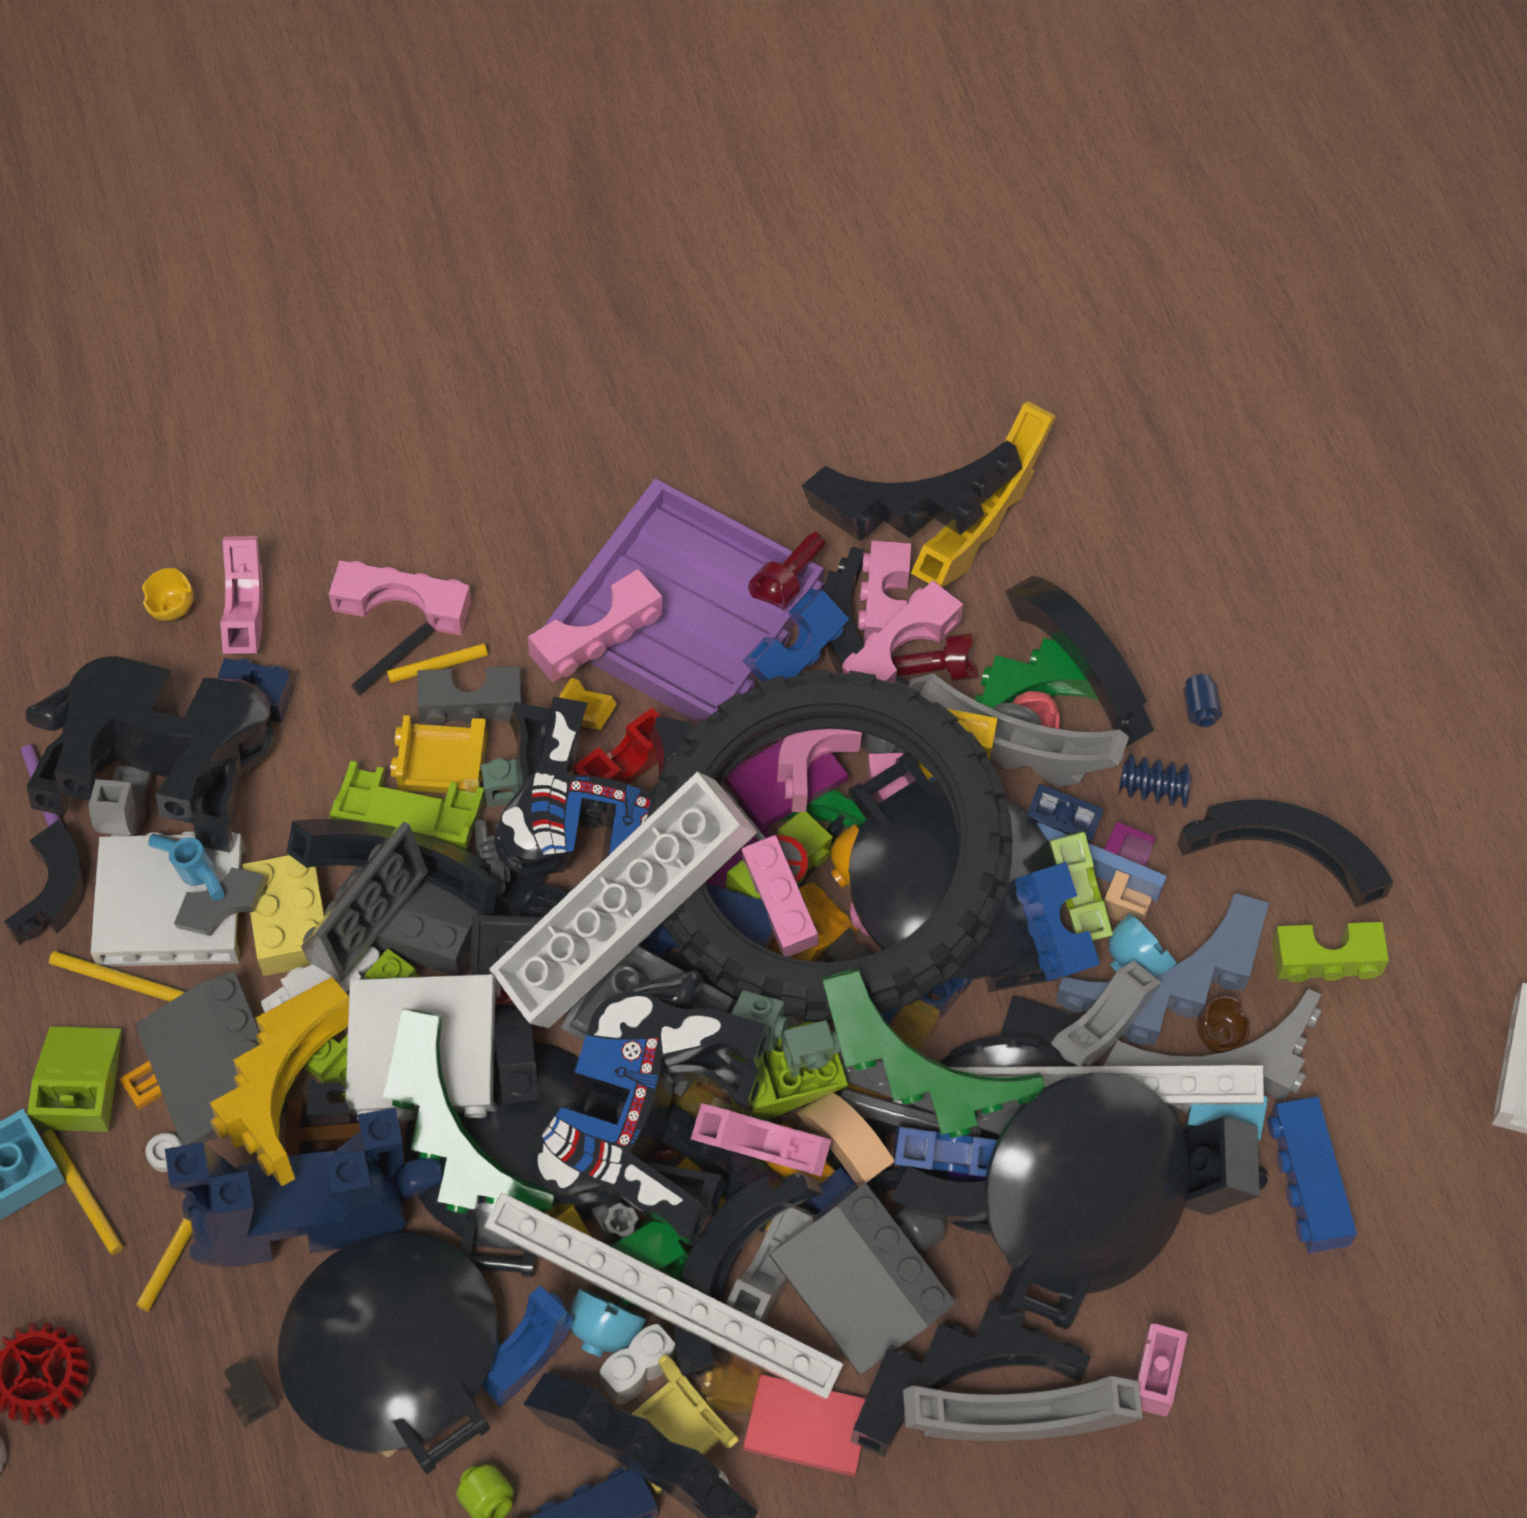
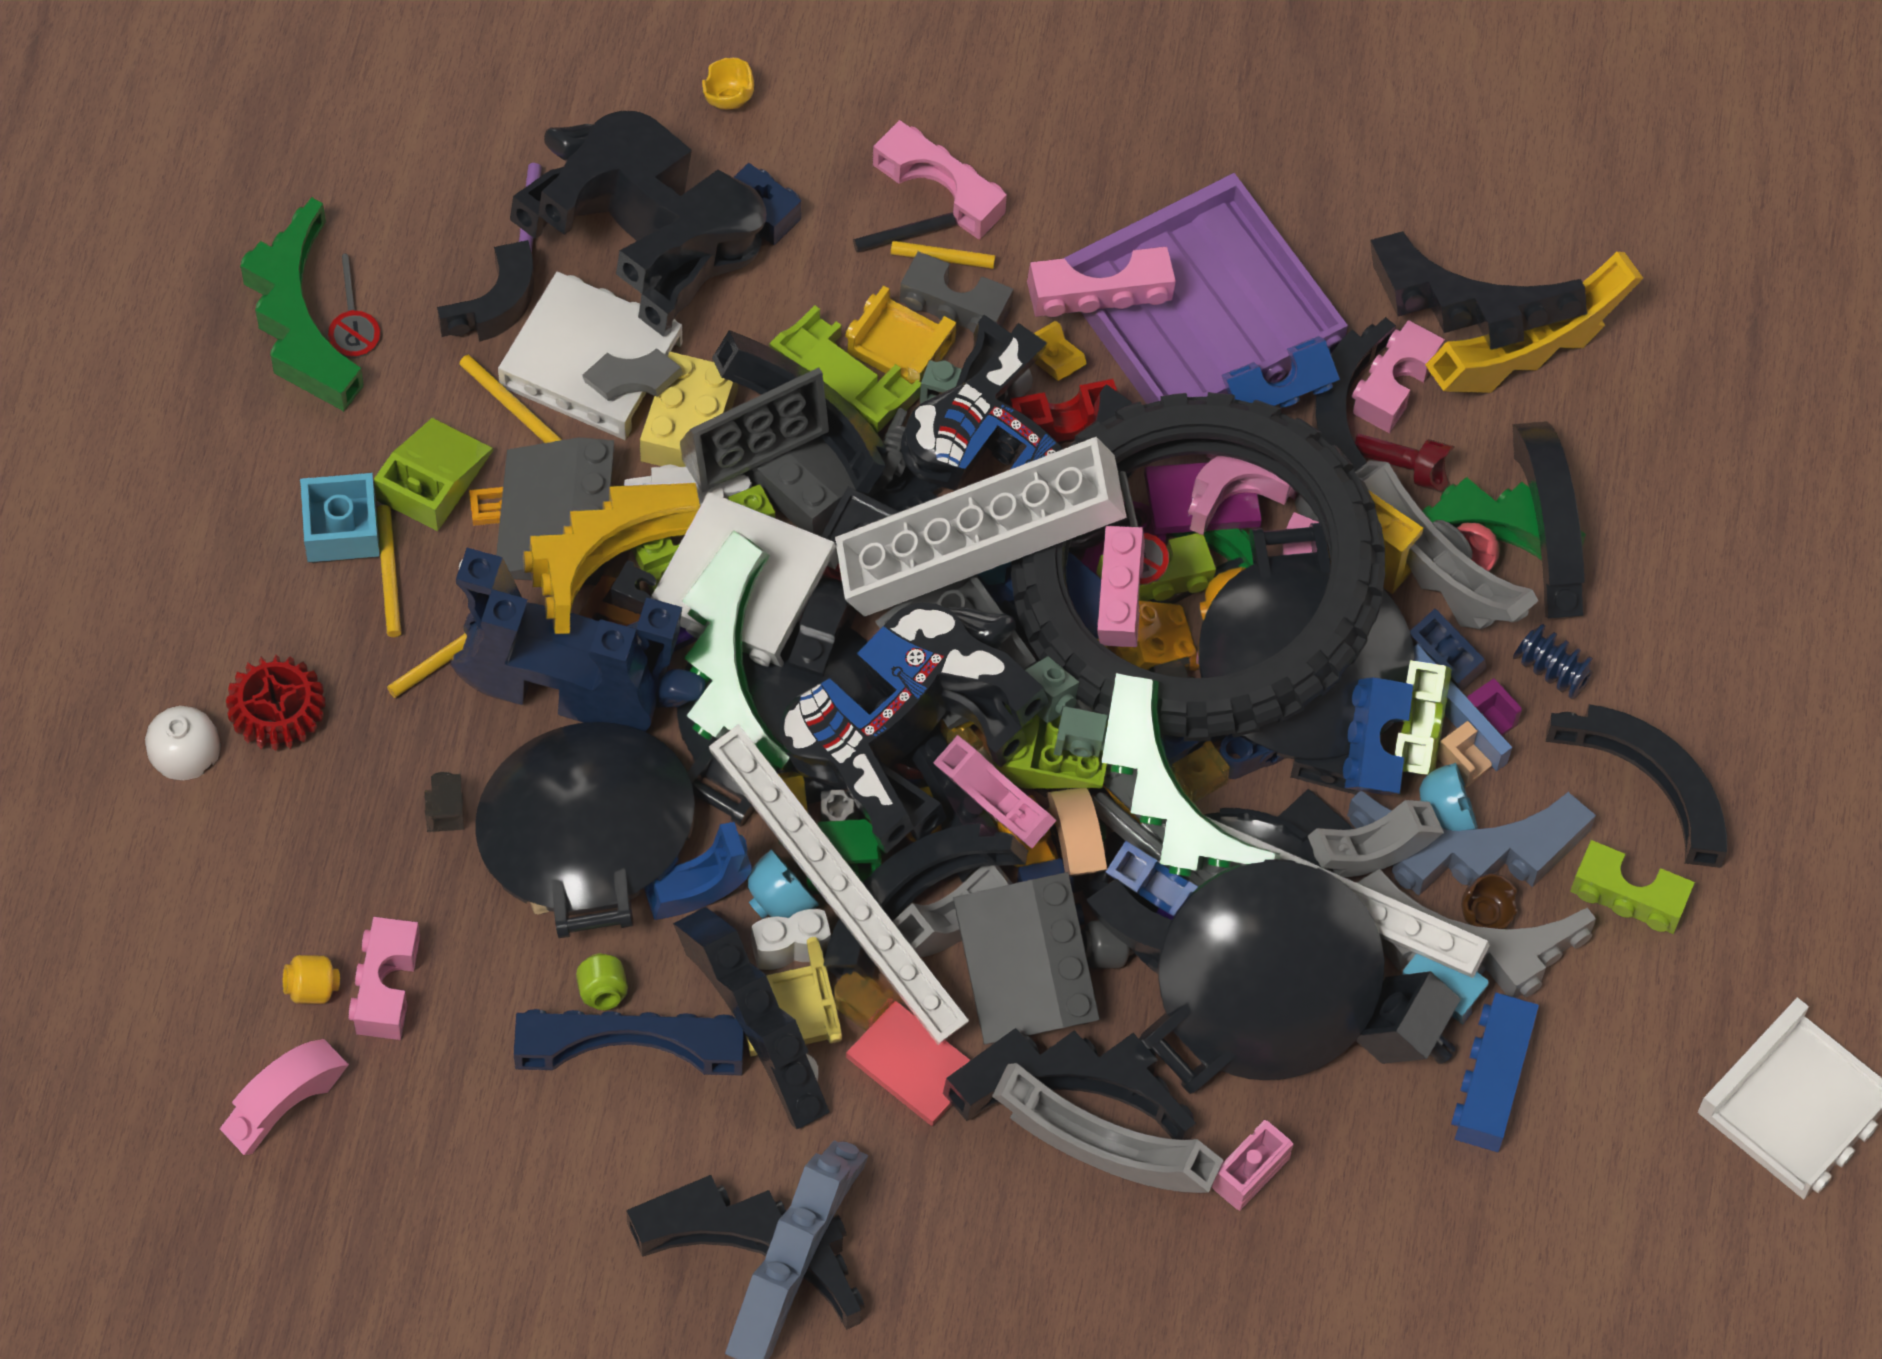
camera: 25 degrees right, 0 degrees up
light grey arch [88,766,152,836] -> none
dark azure piece [148,833,225,901] -> none
bright pink arch [220,536,263,654] -> none
dark red piece [748,531,826,610] -> none
bright pink arch [842,581,963,683] -> none
dark blue brick [1183,674,1222,727] -> none

